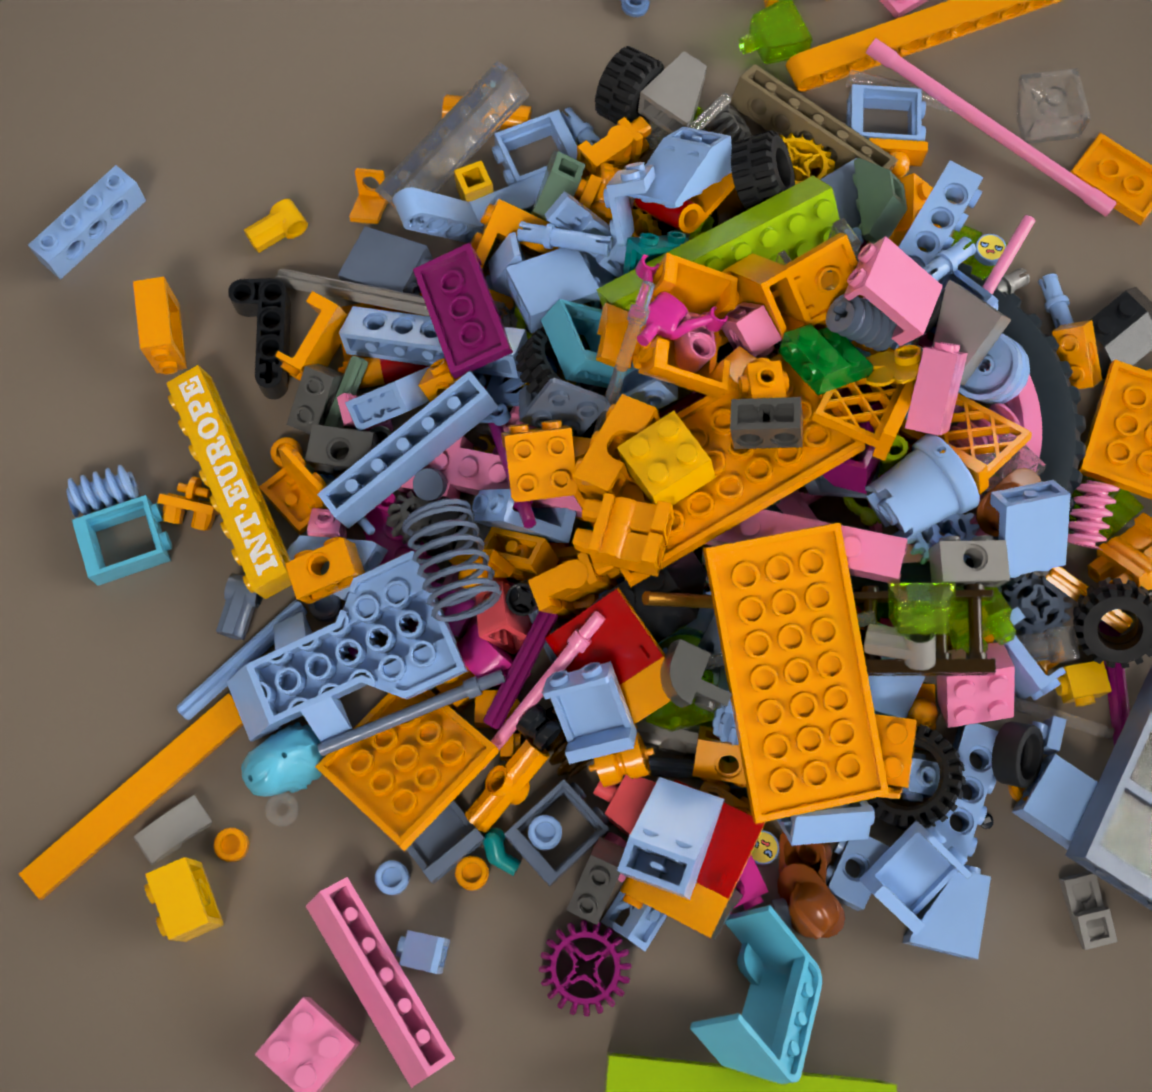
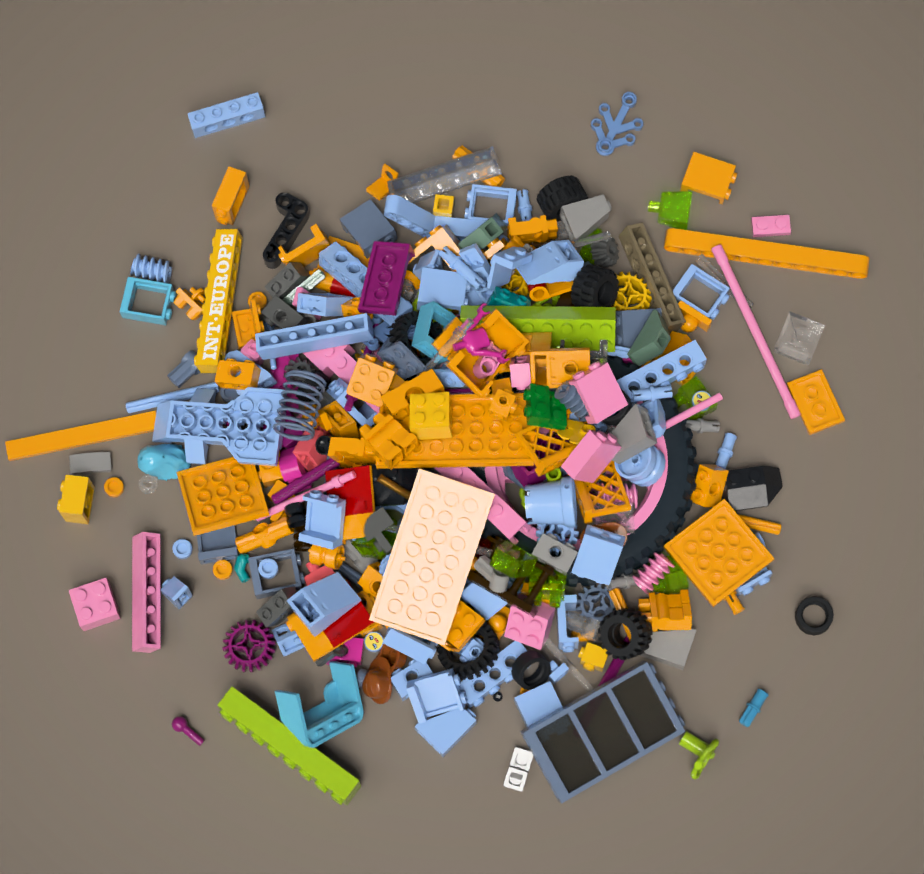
camera: 35 degrees right, 0 degrees up
yellow piece [244,198,308,253] -> none
light grey axle [275,269,430,316] -> none
sand blue bar [317,669,506,756] -> none
sand blue tile [413,468,447,501] -> none
dark grey brick [730,397,803,449] -> none

